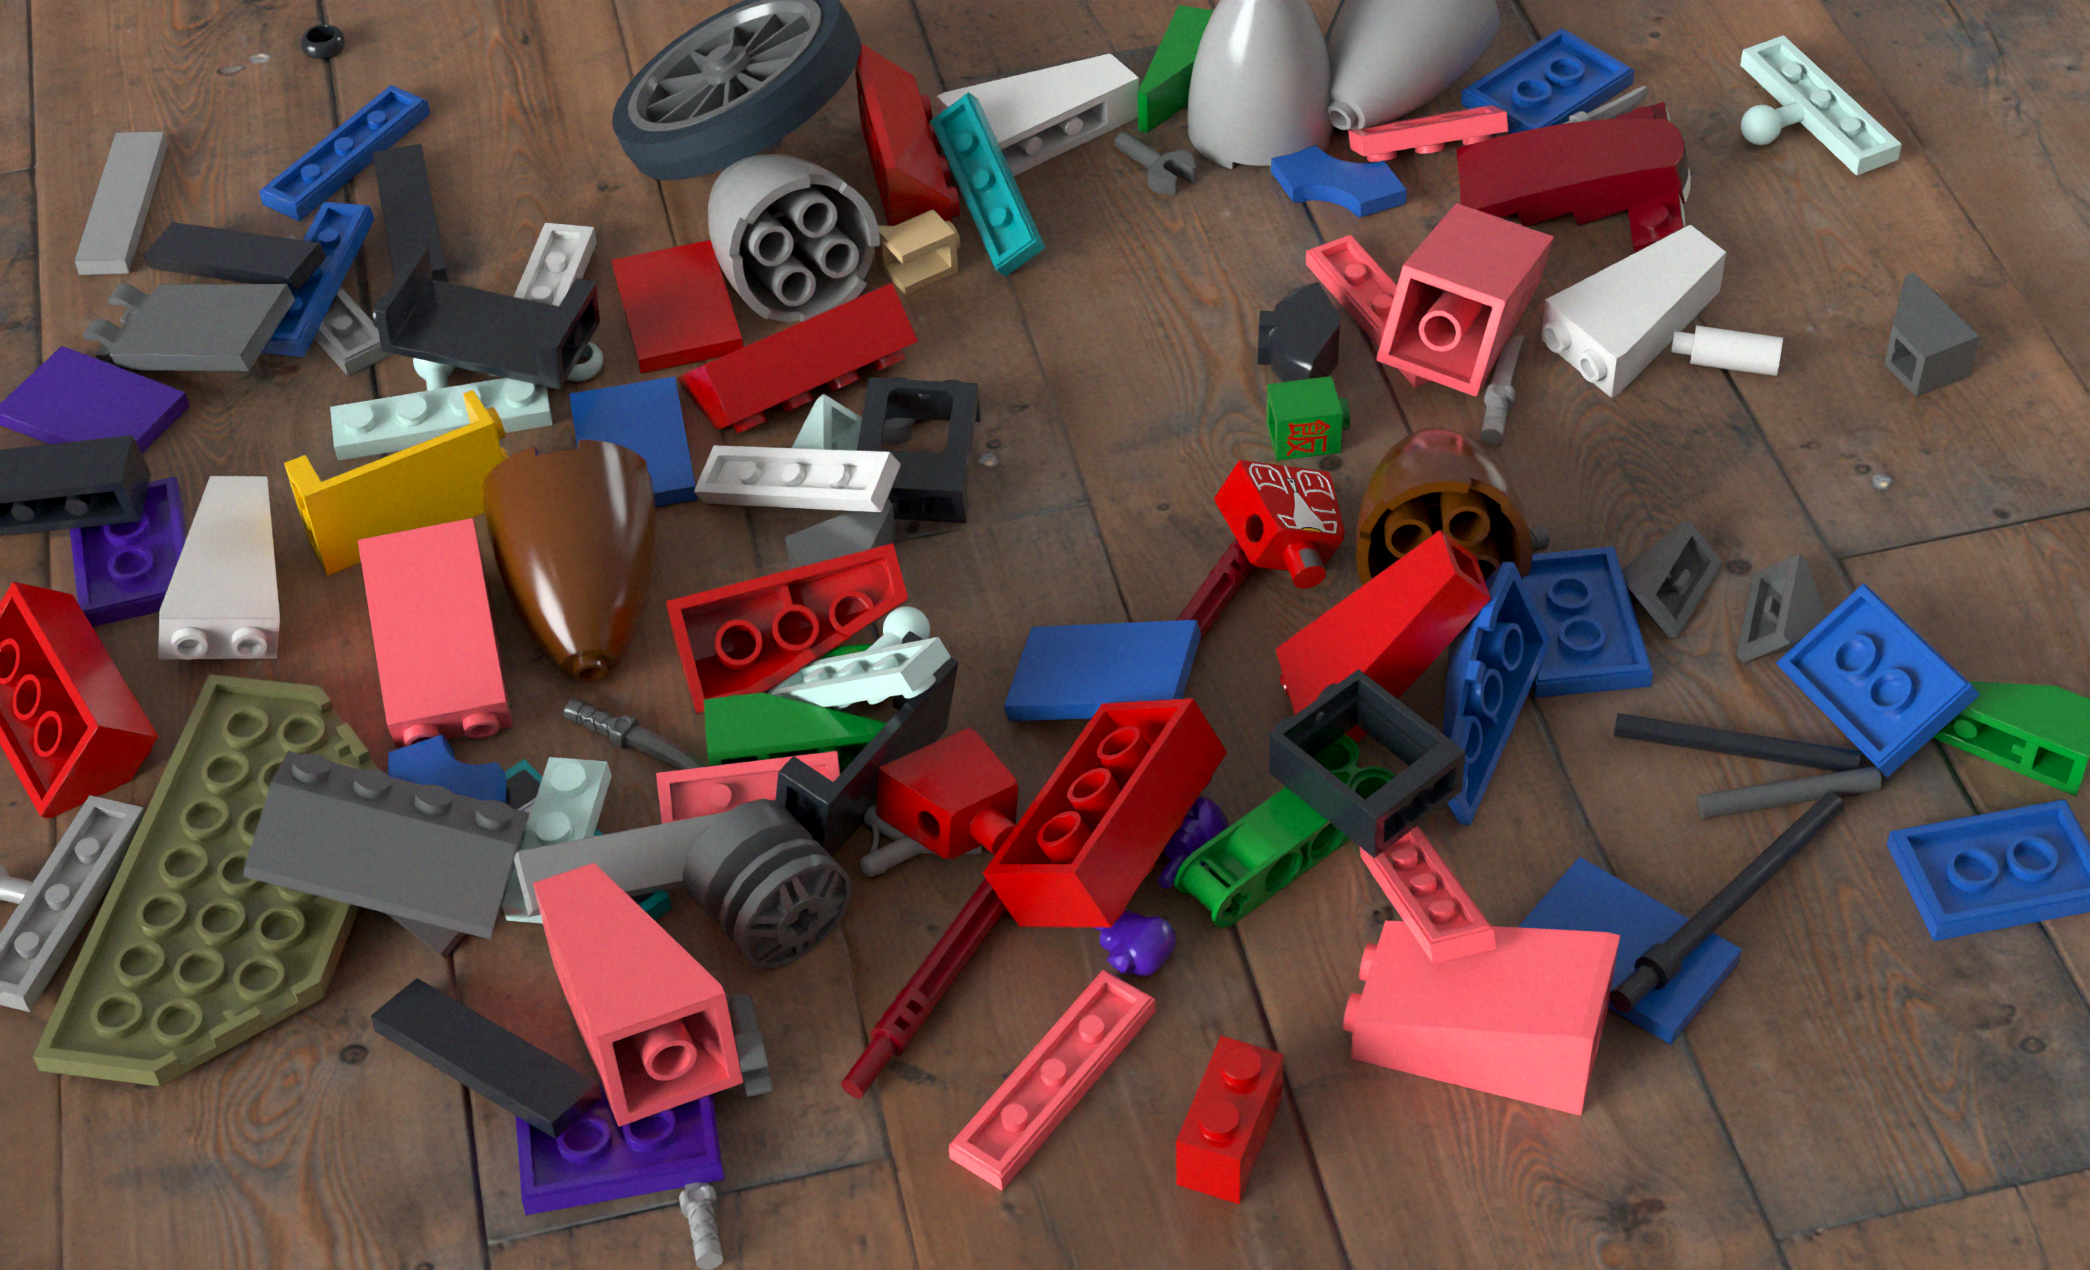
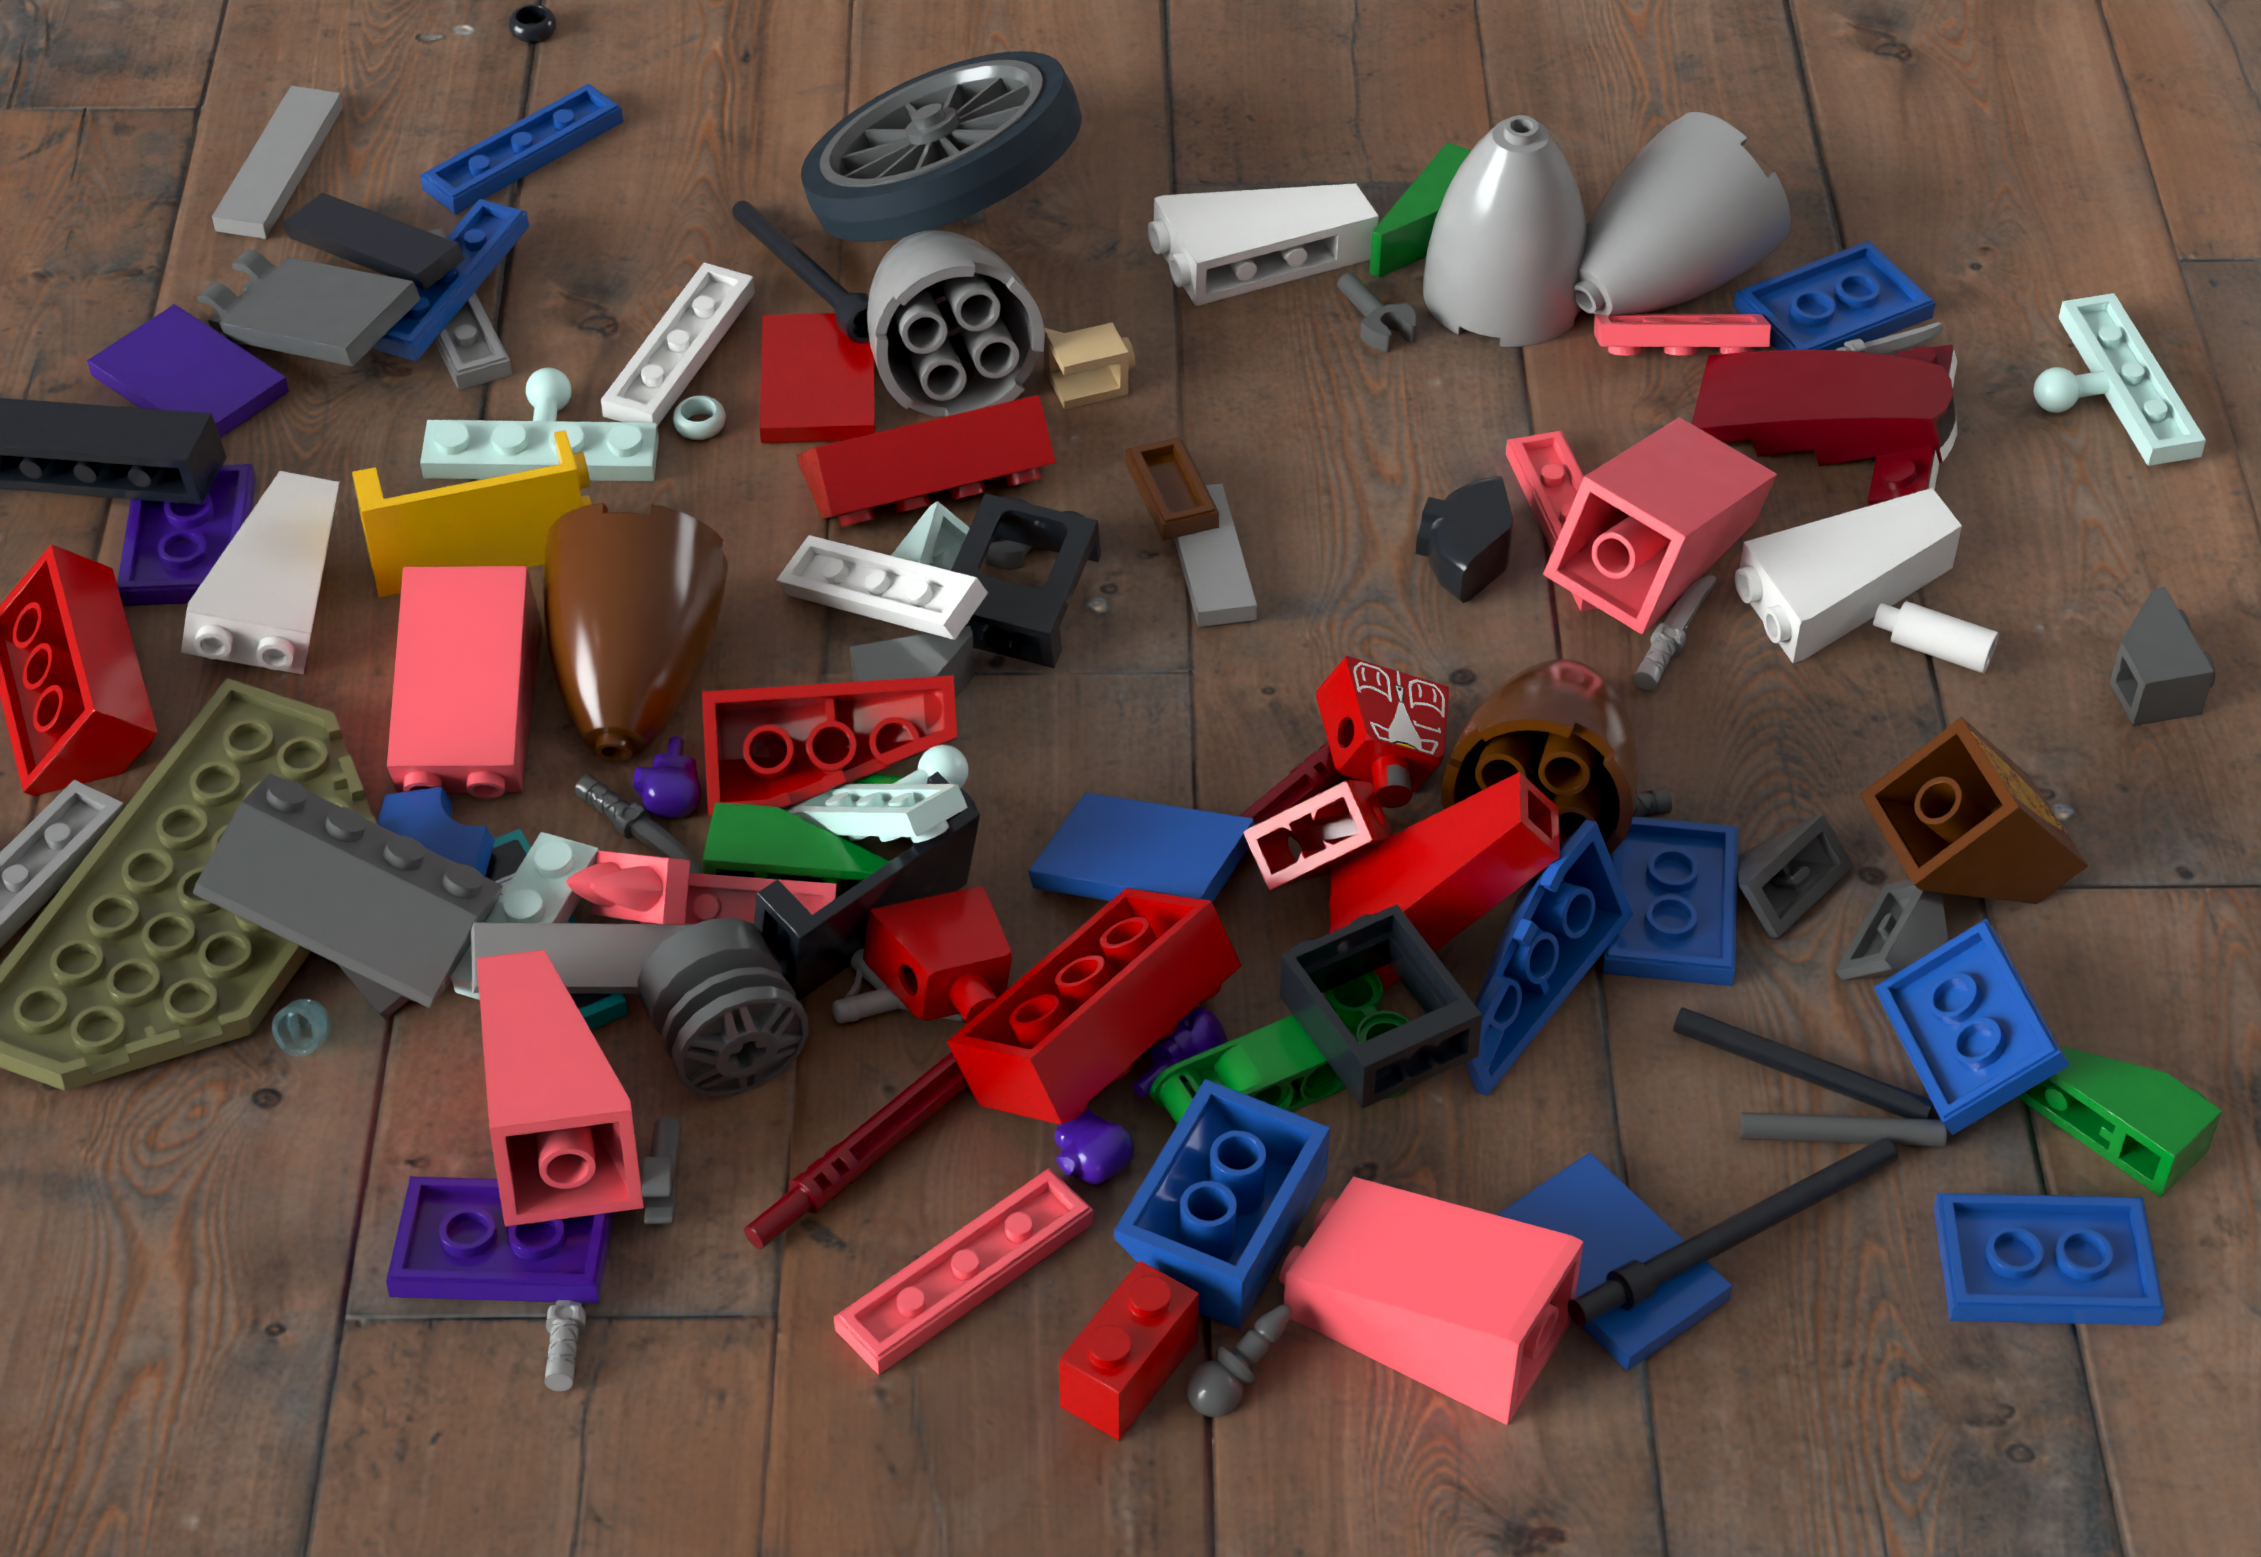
camera: 10 degrees right, 0 degrees up
black tile [371,978,601,1139] -> none
black tile [372,143,448,282] -> none
black panel [373,245,600,390] -> none
blue tile [569,376,698,507] -> none
red slope [854,44,960,226] -> none
teal tile [930,92,1046,277] -> none
green brick [1266,376,1350,461] -> none
blue tile [1271,145,1407,218] -> none
coral tile [1359,825,1496,964] -> none
none -> clear light blue hinge [272,999,332,1057]
none -> coral tile [566,850,690,926]
none -> dark purple piece [633,736,701,819]
none -> black piece [732,201,869,343]
none -> blue slope [1114,1079,1330,1330]
none -> reddish brown tile [1126,437,1219,540]
none -> light grey tile [1174,483,1257,627]
none -> dark grey bar [1187,1304,1292,1417]
none -> red torso [1243,780,1393,890]
none -> reddish brown slope [1859,717,2088,904]

